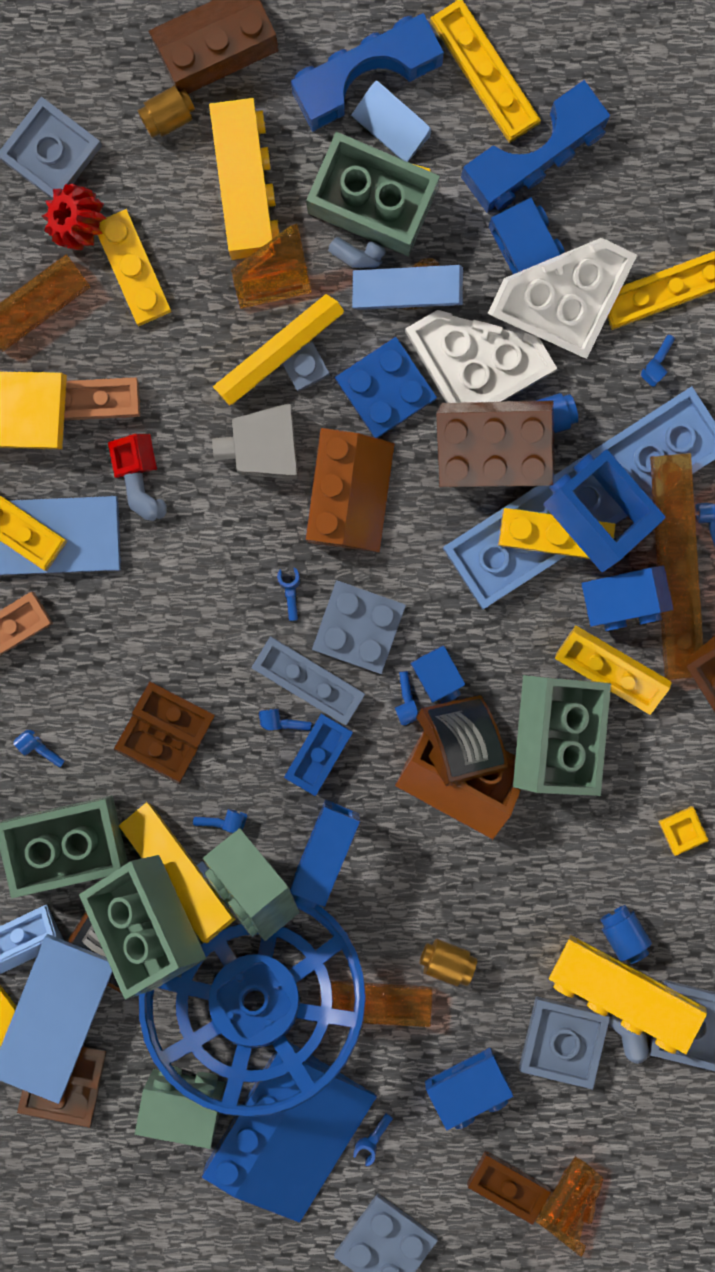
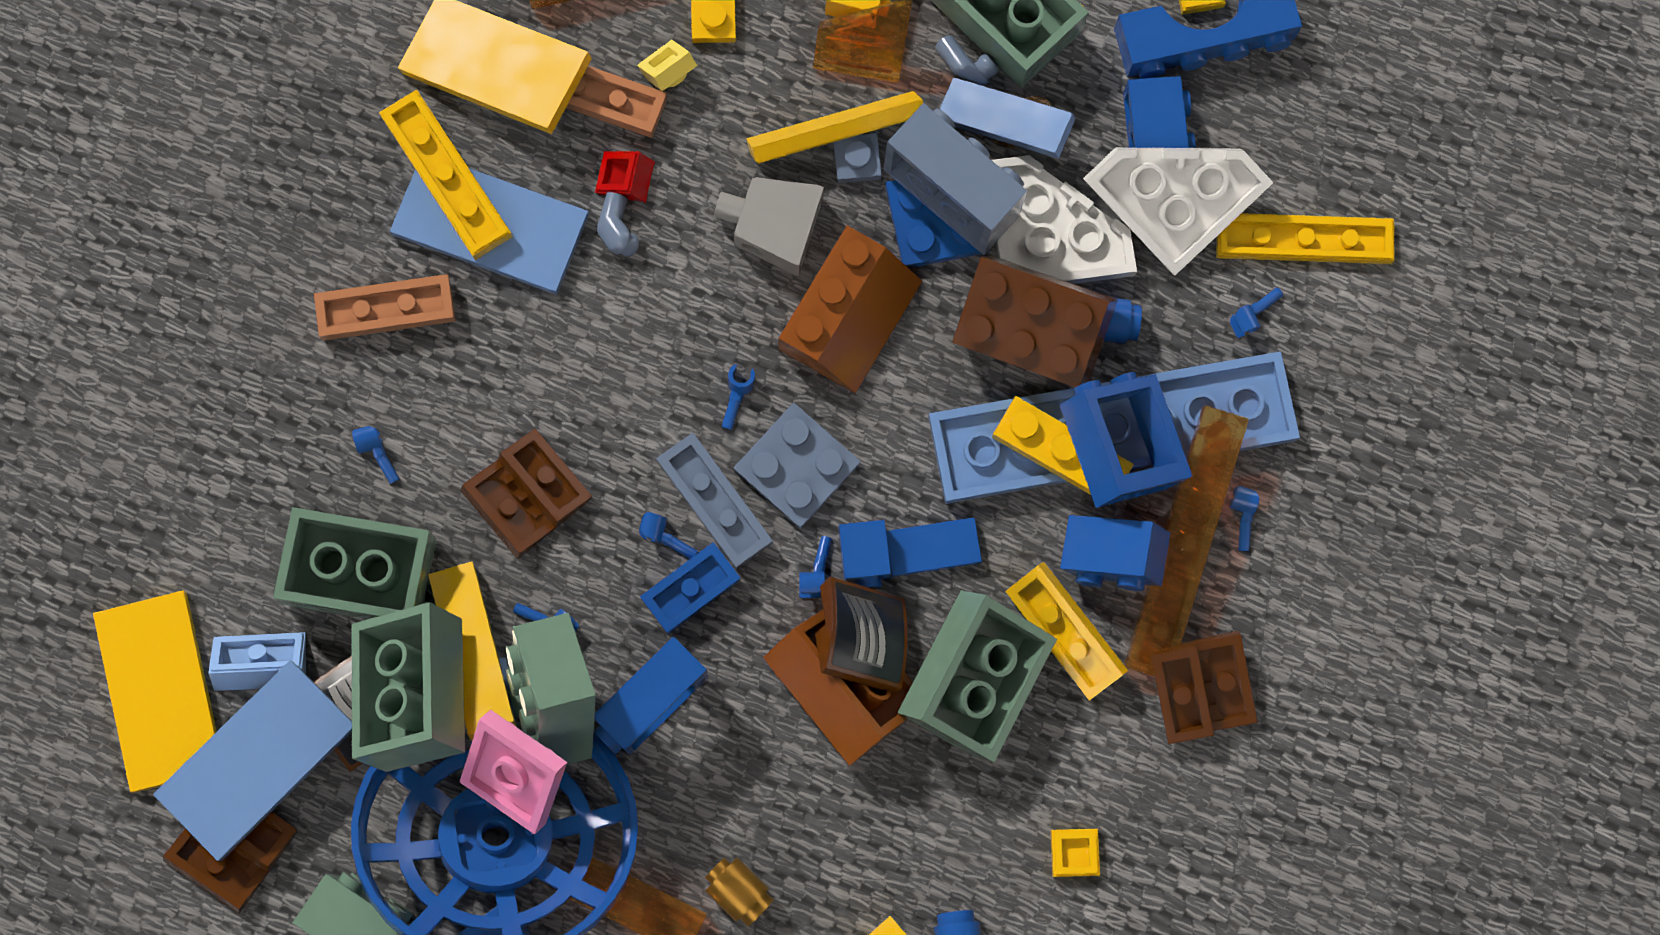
camera: 15 degrees right, 10 degrees down
none -> bright pink plate [460,710,567,834]
none -> light yellow plate [637,40,698,91]
none -> sand blue brick [884,103,1027,255]
none -> blue tile [886,518,982,577]

